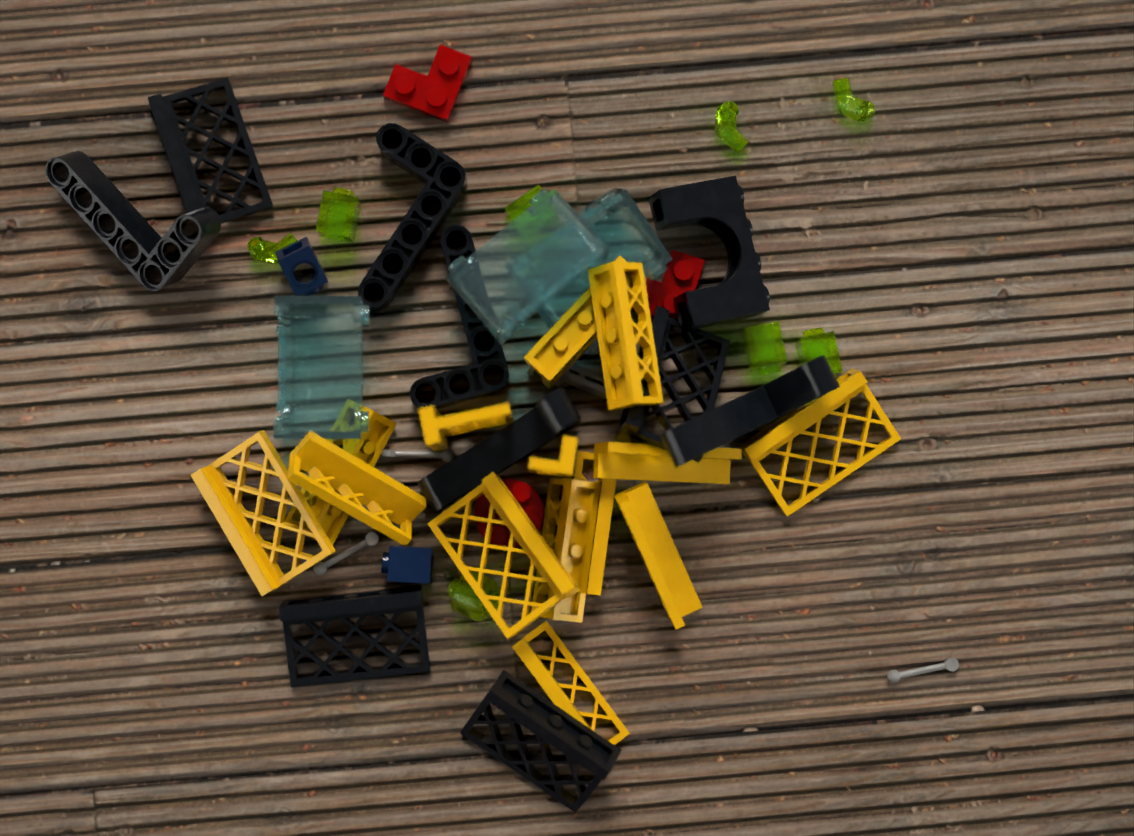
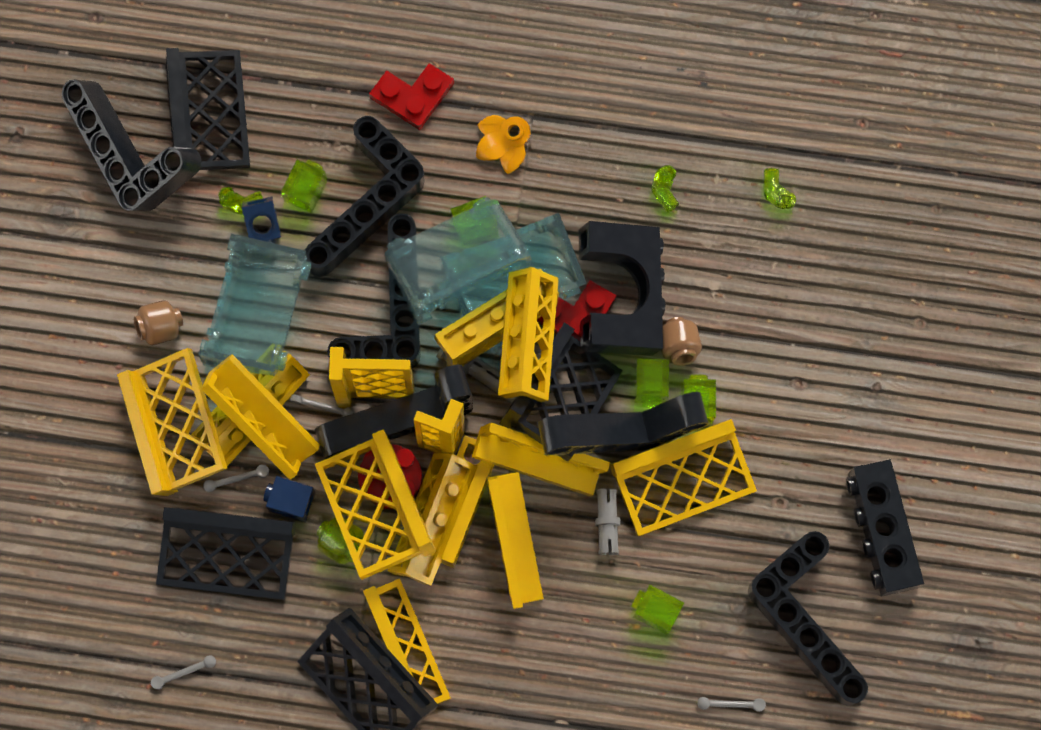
camera: 15 degrees right, 10 degrees down
none -> medium nougat head [133,300,183,345]
none -> light grey hinge [151,655,216,690]
none -> light orange plate [476,115,531,174]
none -> light grey pin [595,489,621,555]
none -> clear neon green brick [631,585,684,635]
none -> medium nougat head [661,317,702,366]
none -> black beam [748,531,868,706]
none -> black brick [846,459,924,597]

